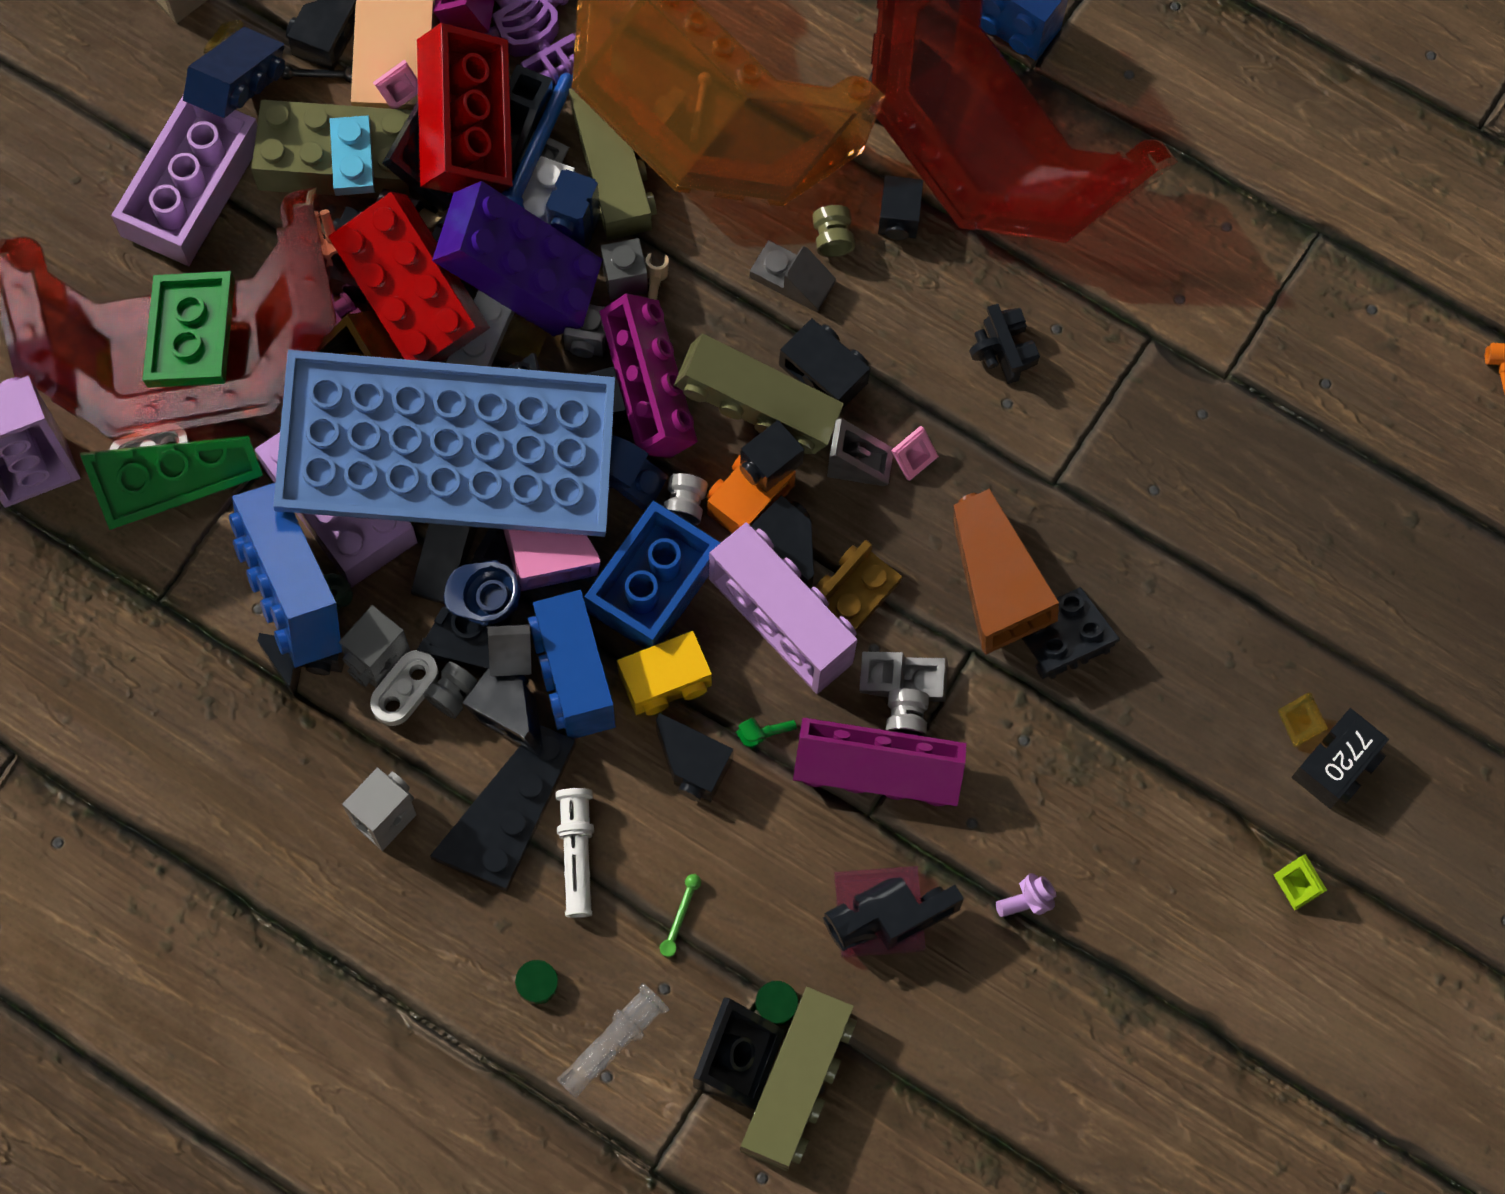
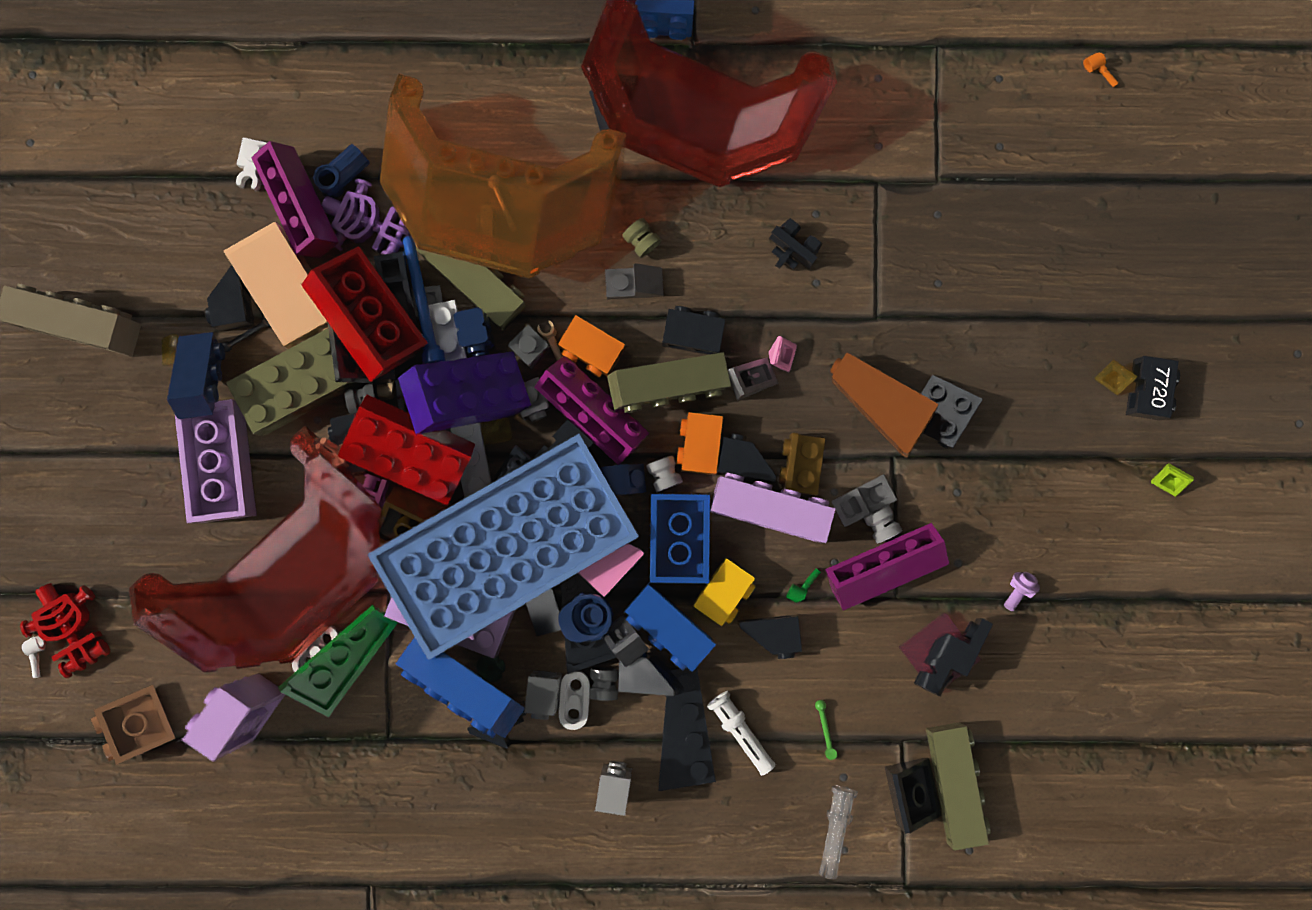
camera: 30 degrees left, 15 degrees up
green plate [142,271,235,388] -> none
medium azure plate [330,115,375,196] -> none
bright pink slope [373,60,418,109] -> none
dark green tile [515,960,558,1005] -> none
black brick [739,420,804,492] -> none
dark green tile [755,981,798,1025] -> none
black brick [878,175,923,240] -> none
none -> orange brick [558,315,626,378]

